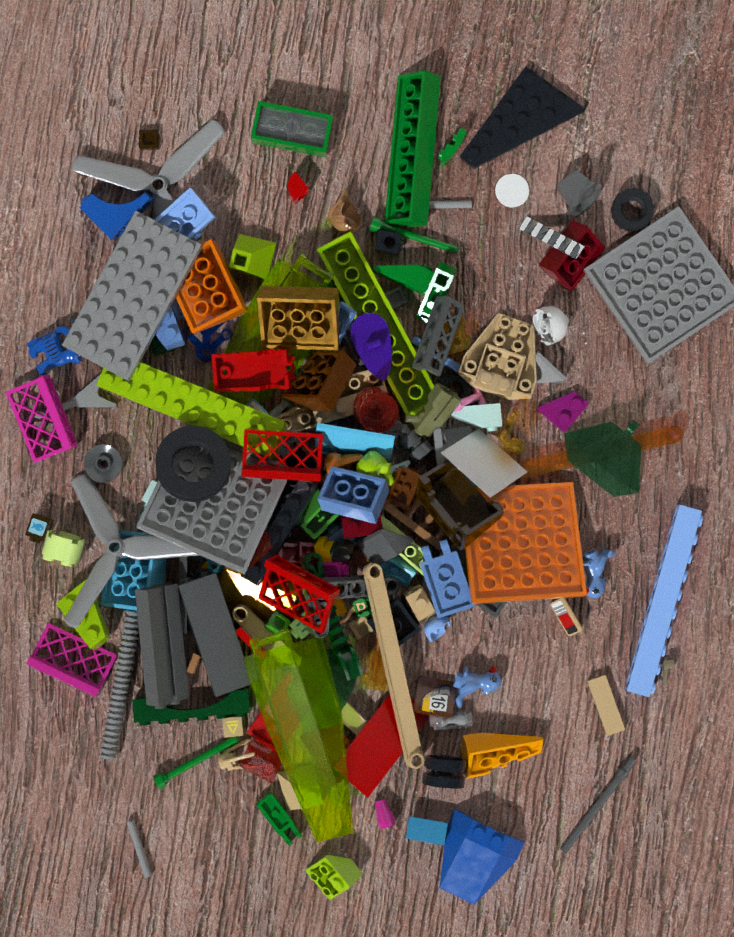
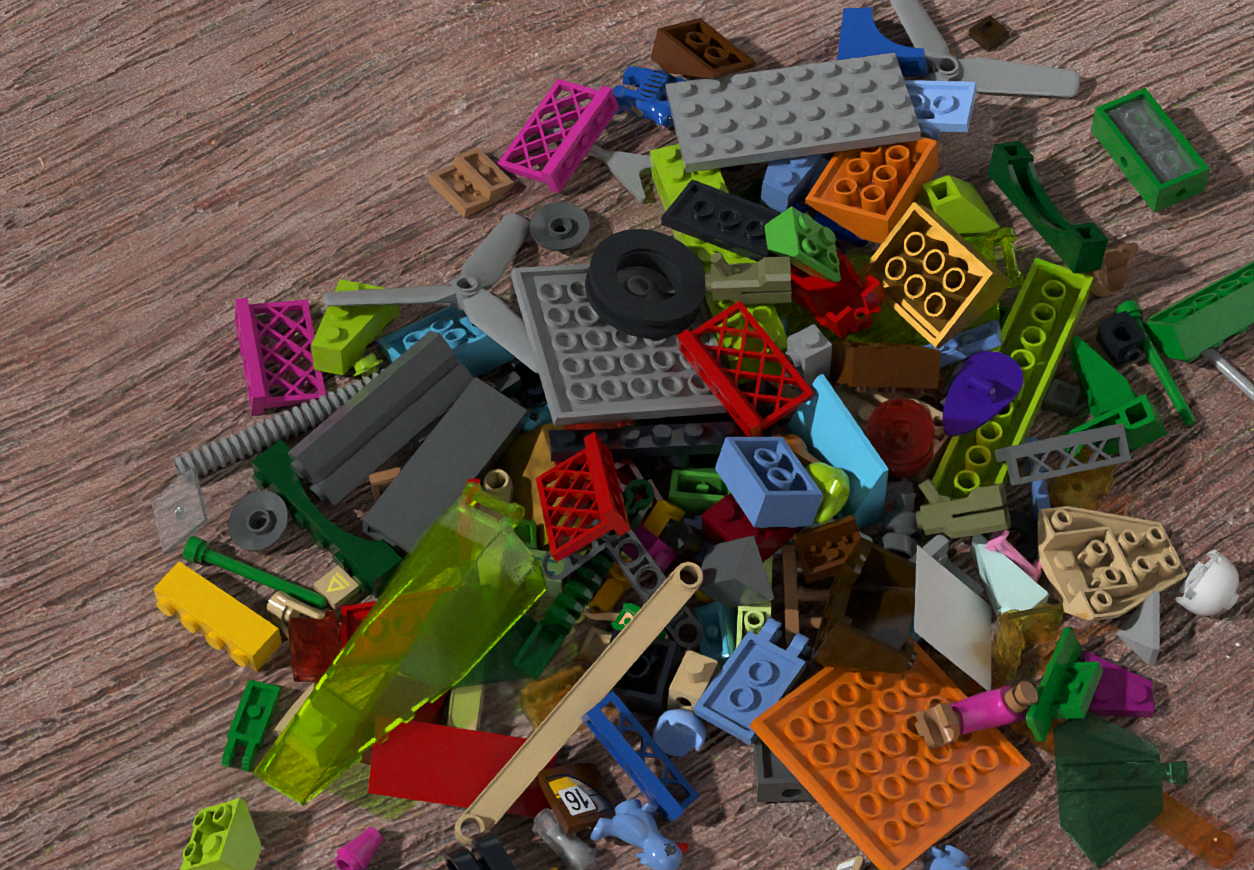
camera: 50 degrees right, 30 degrees down
brick [25,513,54,544] -> none
yellowish green brick [42,530,85,567] -> none
light grey bar [127,820,152,878] -> none
red brick [288,172,310,204] -> none
none -> clear piece [151,467,208,554]
none -> yellow brick [153,561,282,672]
none -> dark grey dish [228,490,289,552]
none -> lime plate [352,353,383,378]
none -> medium nougat slope [429,147,514,218]
none -> blue fence [581,691,700,823]
none -> reddish brown slope [650,18,756,79]
none -> black tile [661,179,781,262]
none -> olive piece [705,253,792,305]
none -> bright green slope [764,206,841,283]
none -> light grey brick [785,324,832,394]
none -> piece [914,681,1038,749]
none -> dark green arch [987,141,1109,274]
none -> green bracket [1026,627,1103,742]

